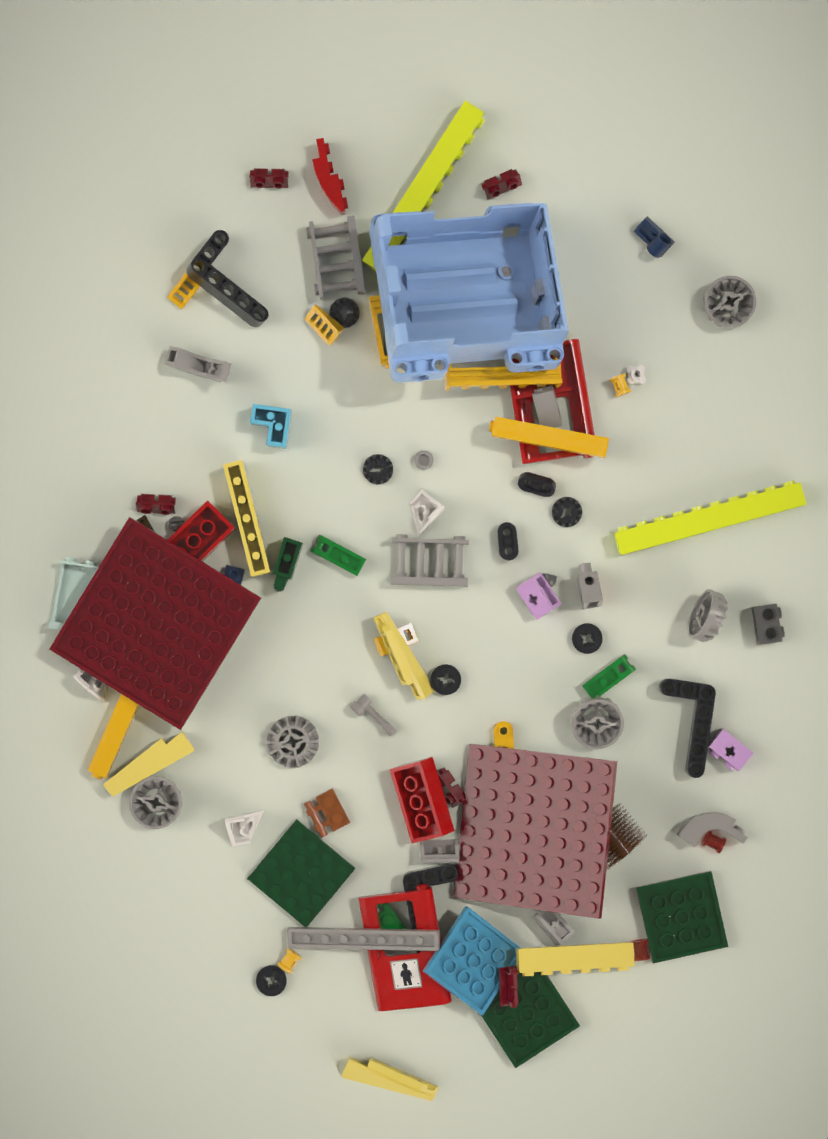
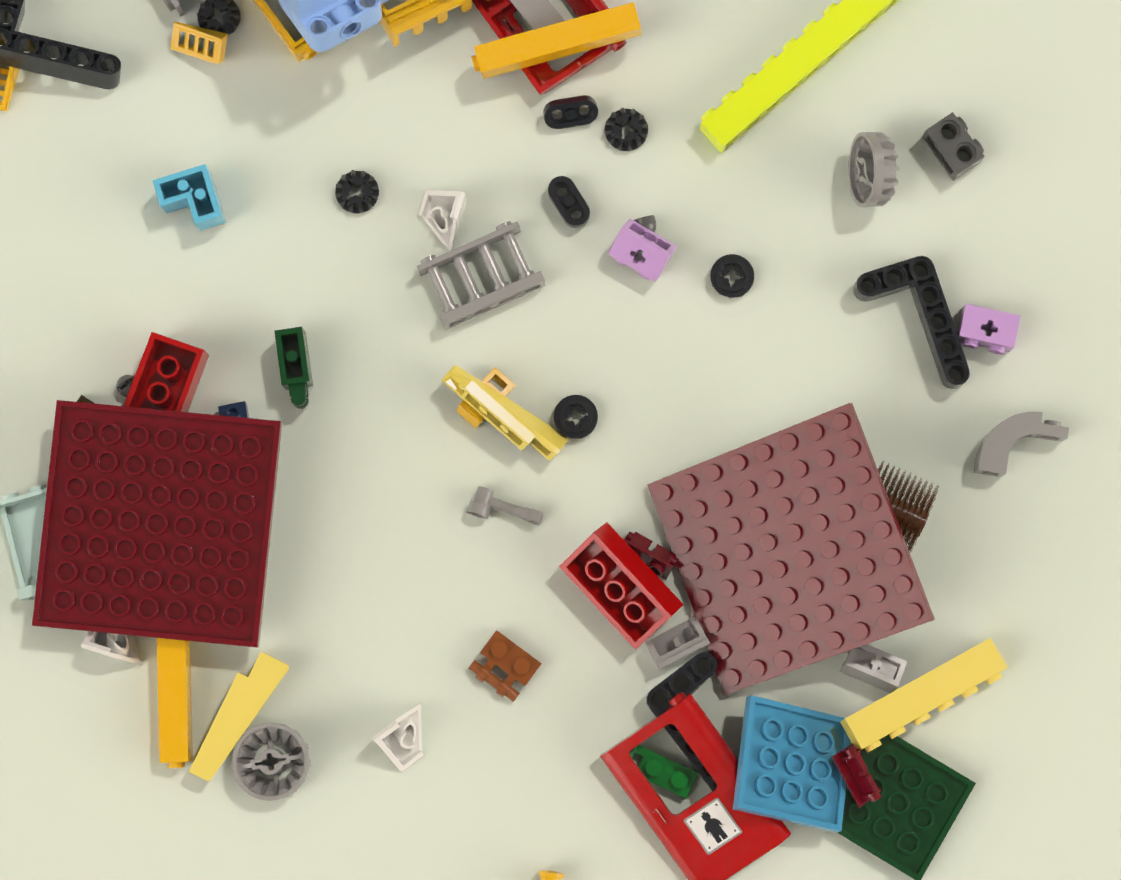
camera: 20 degrees left, 5 degrees down
dark red hinge [136,493,176,515] -> none
light grey arch [164,346,232,382] -> none
light yellow brick [223,460,271,577] -> none
dark green plate [247,819,356,927] -> none
light grey gear [267,716,319,768] -> none
light grey plate [287,927,440,951] -> none
green plate [310,534,366,576] -> none
light grey tile [414,451,433,470] -> none
yellow plate [494,721,514,749] -> none
light grey gear [571,695,624,749] -> none
light grey torso [577,563,603,610] -> none
green plate [582,654,636,698] -> none
clear red bush [631,939,651,961] -> none
dark green plate [636,870,728,964] -> none
clear red bush [701,830,727,854] -> none

